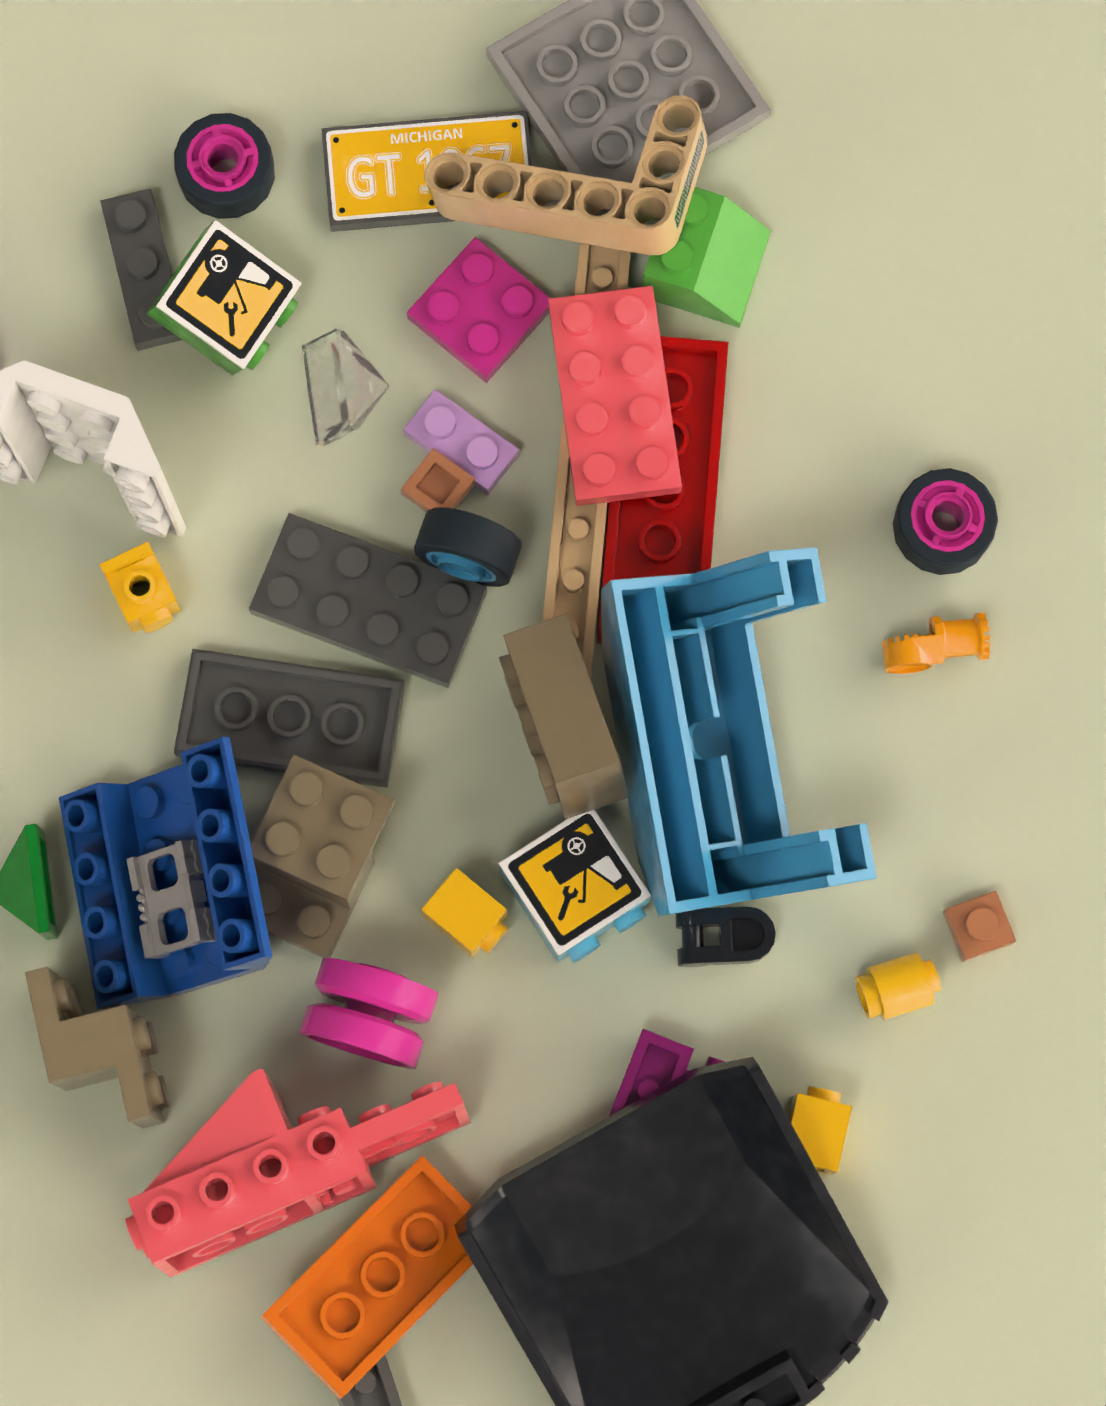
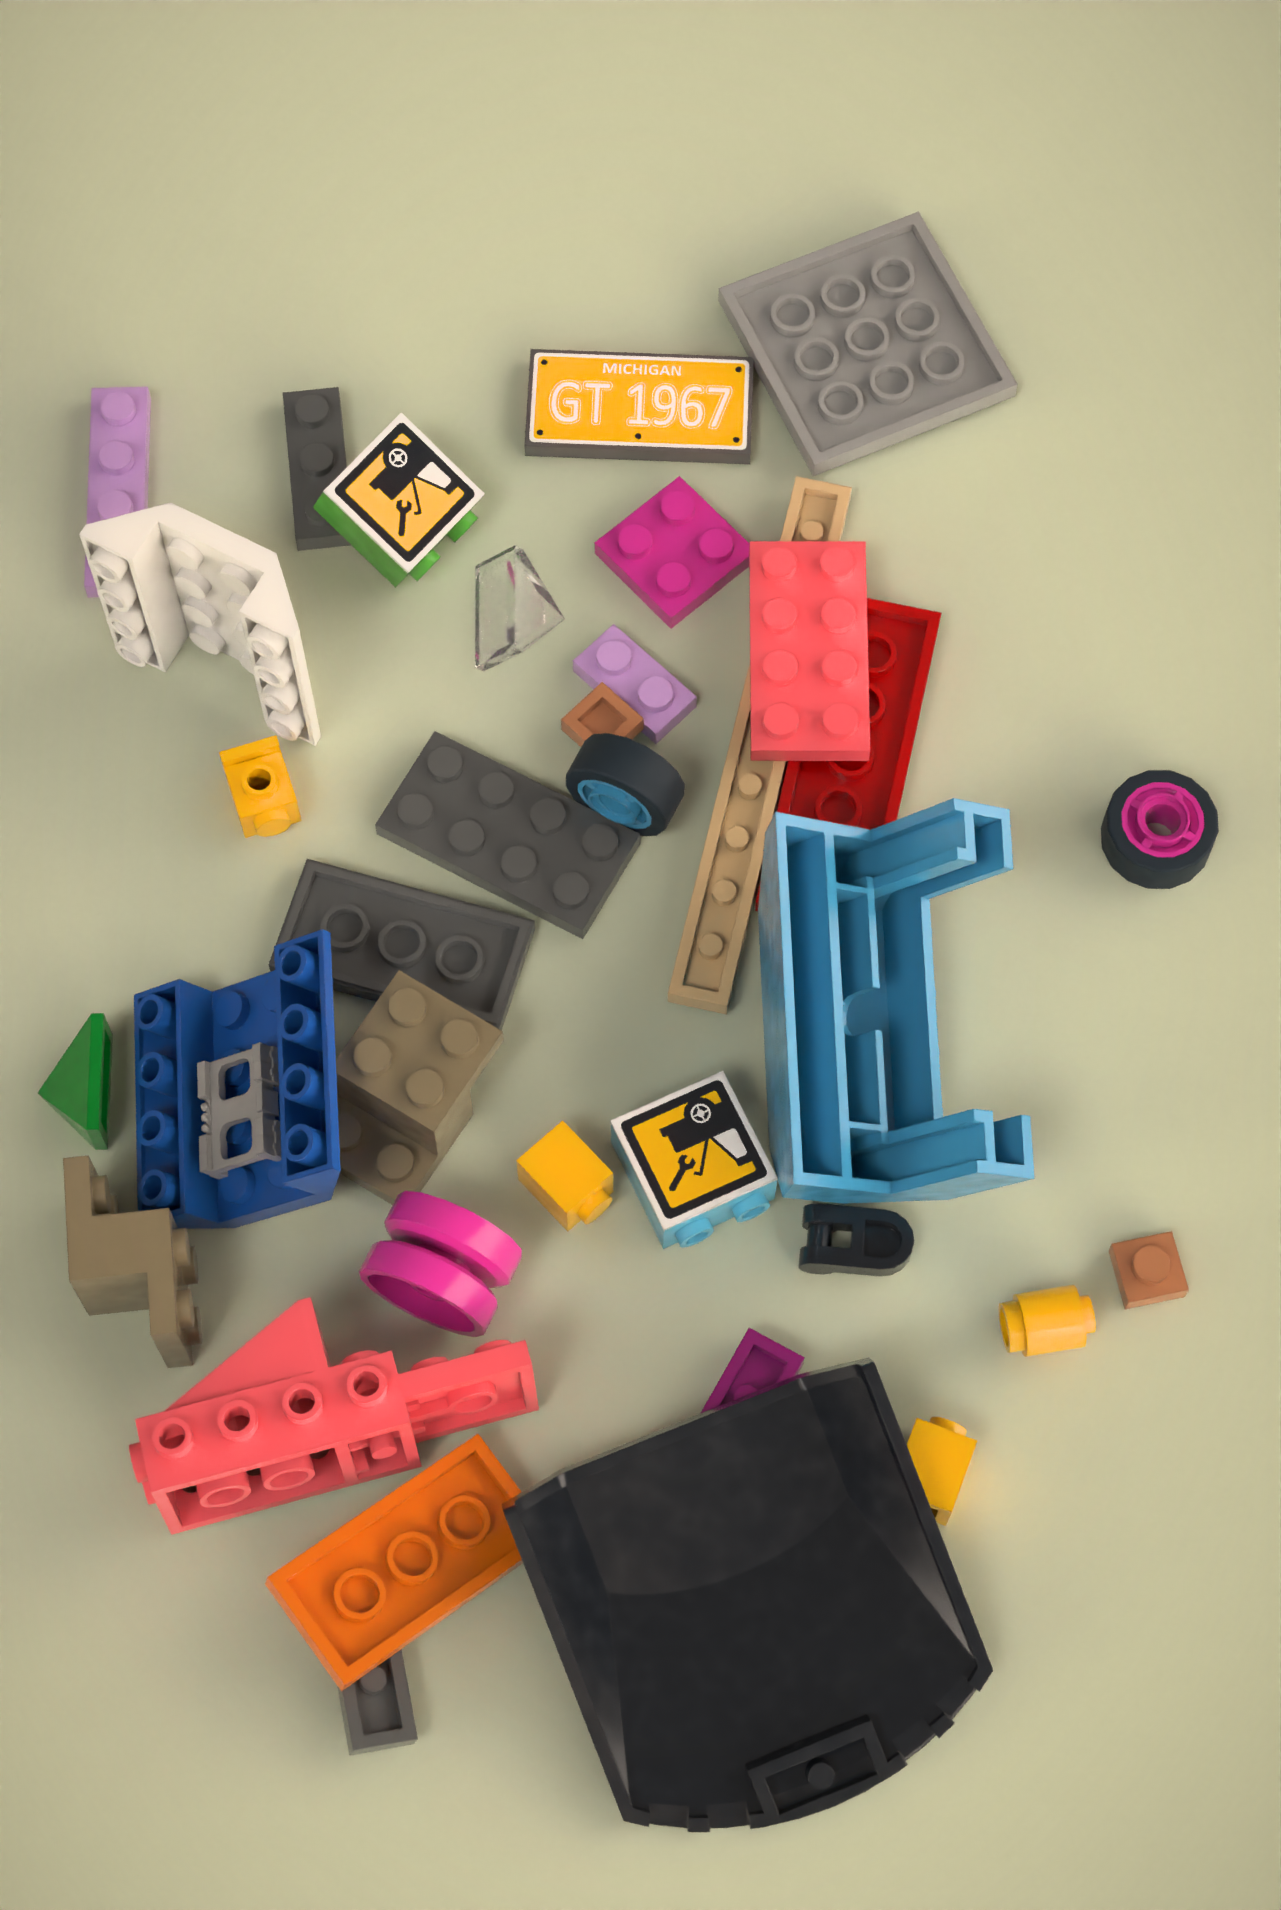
camera: 10 degrees right, 10 degrees down
wheel [174,113,275,219] -> none
tan beam [424,95,708,255] -> none
dark tan brick [499,614,627,820] -> none
bright green slope [642,187,771,328] -> none
light orange connector [882,612,990,674] -> none

